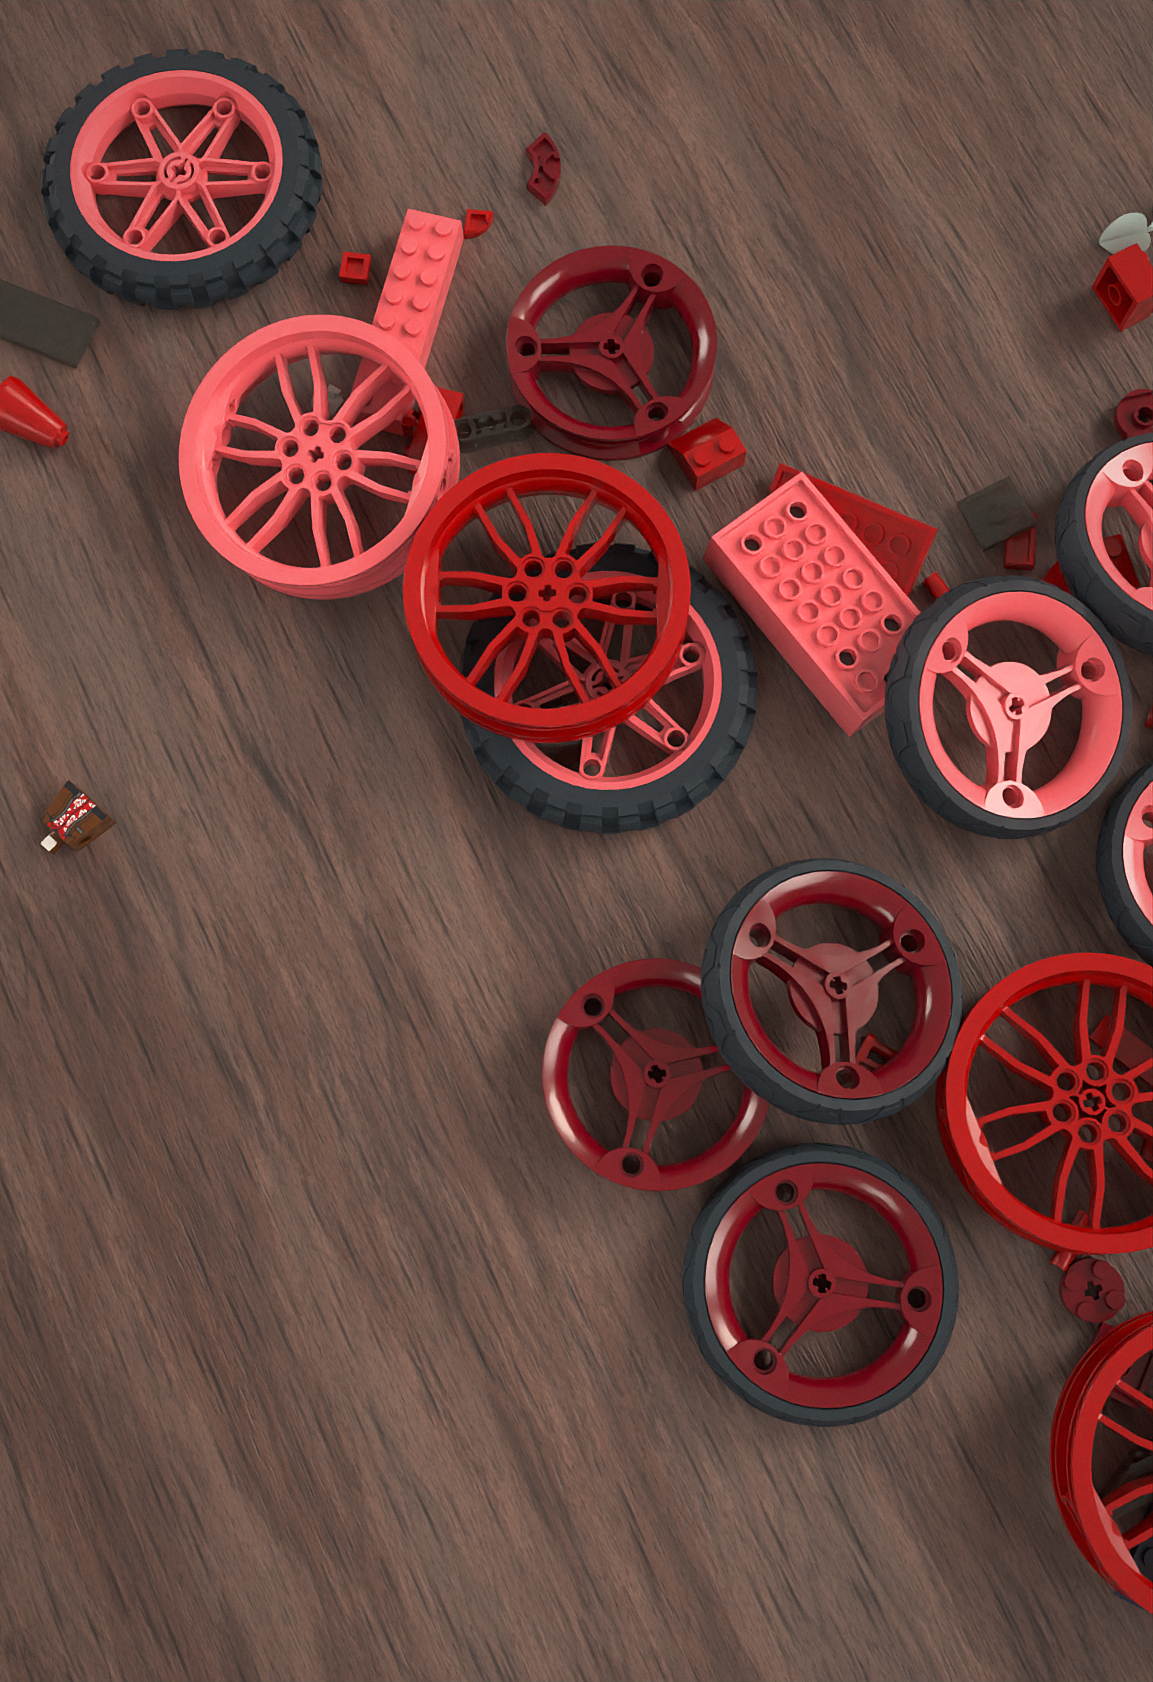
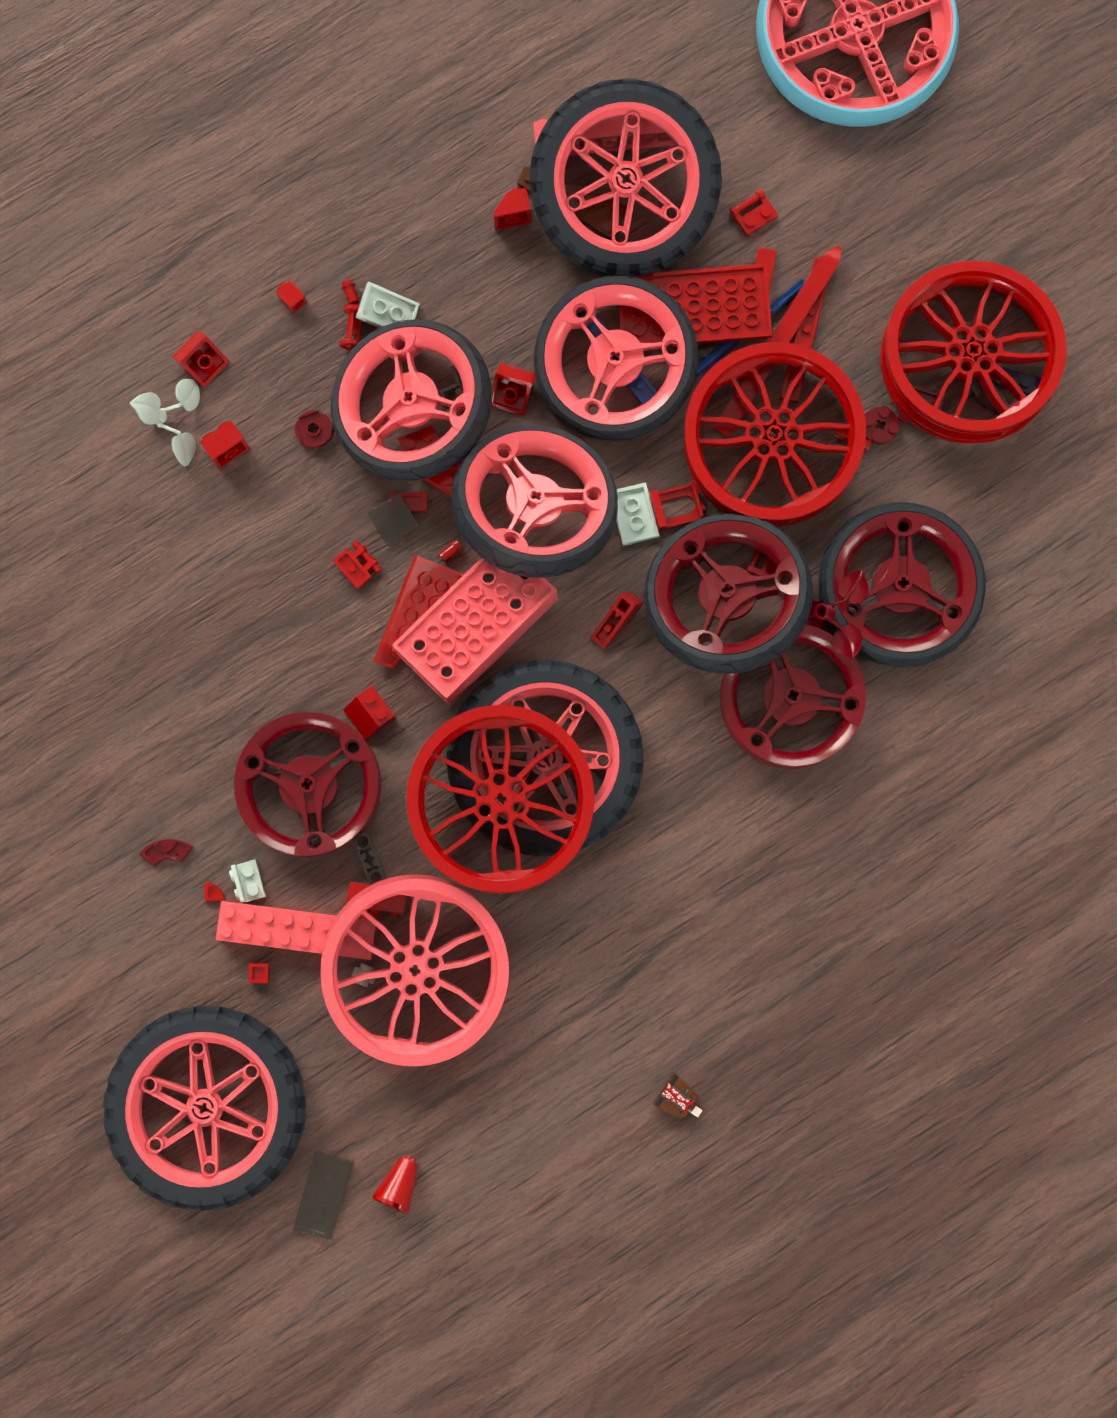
camera: 100 degrees left, 5 degrees up
none -> light aqua bracket [229,859,266,903]
none -> red plate [333,541,382,590]
none -> red slope [590,591,644,649]
none -> light aqua tile [616,482,660,546]
none -> red panel [649,480,706,531]
none -> dark red plant [805,570,869,658]

